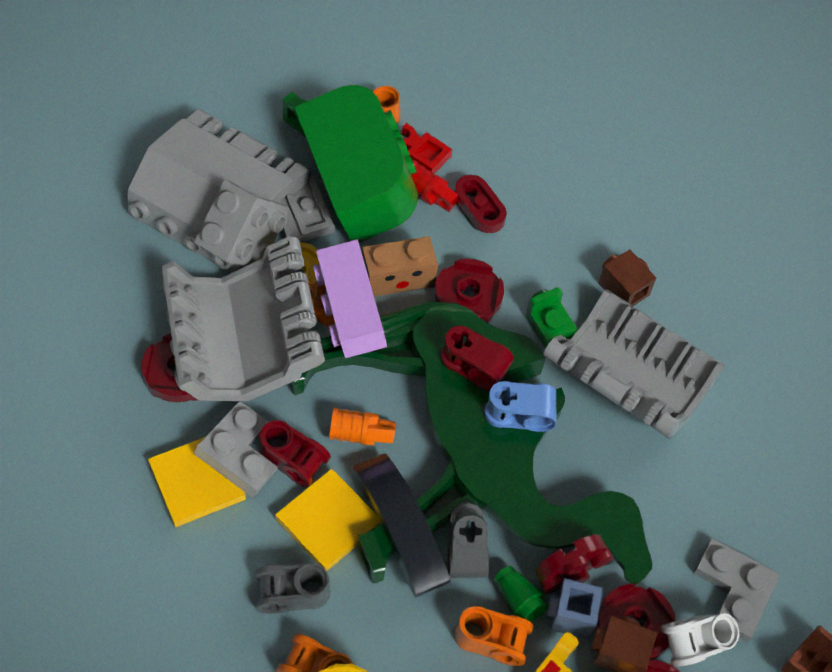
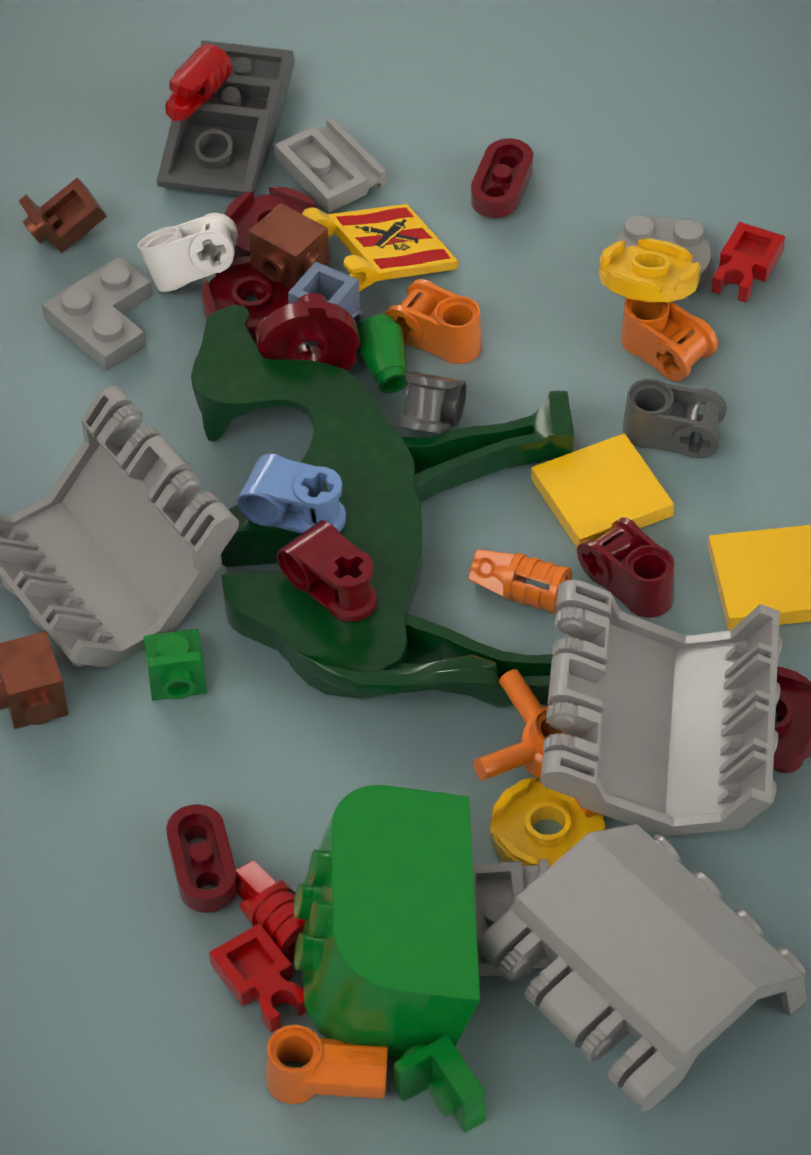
camera: 155 degrees left, 10 degrees down
light grey bracket [194,179,289,266] -> none
light grey plate [194,401,278,498] -> none
lavender brick [313,239,387,358] -> none
black slope [351,453,451,597] -> none
medium nougat brick [362,236,438,297] -> none
dark red plate [435,259,504,323] -> none

